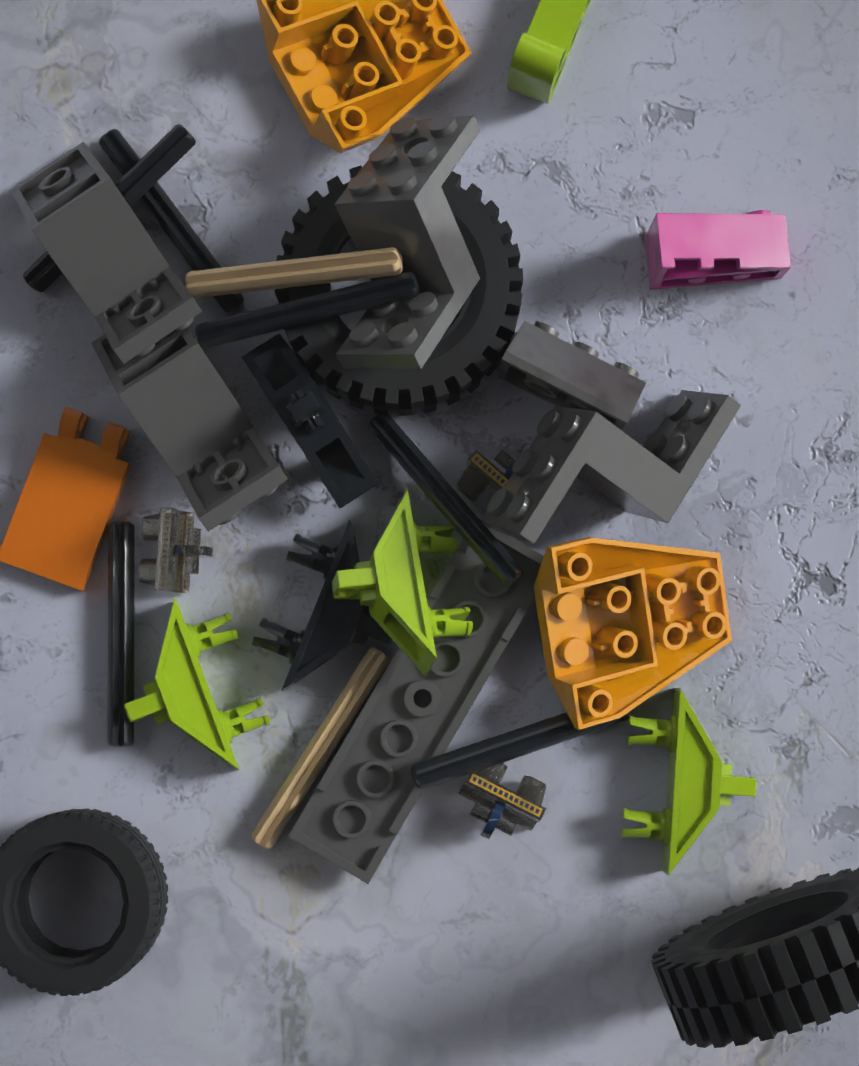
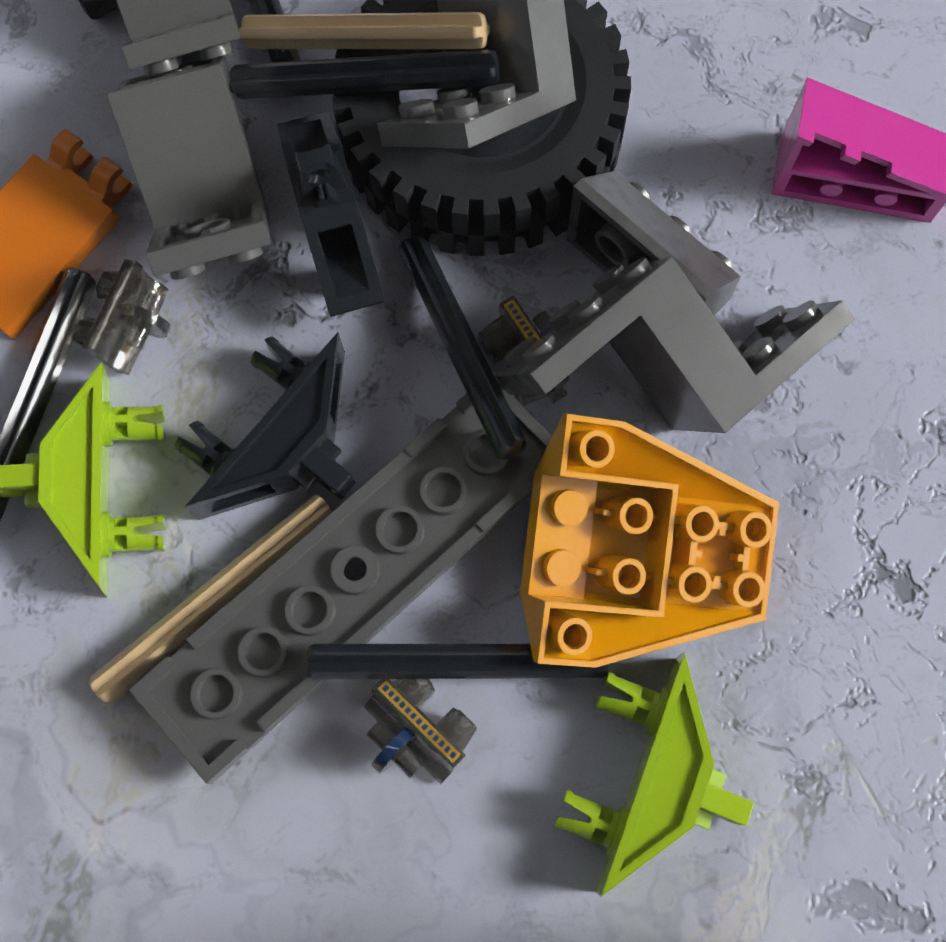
camera: 20 degrees right, 10 degrees down
lime connector [332,489,473,676] -> none

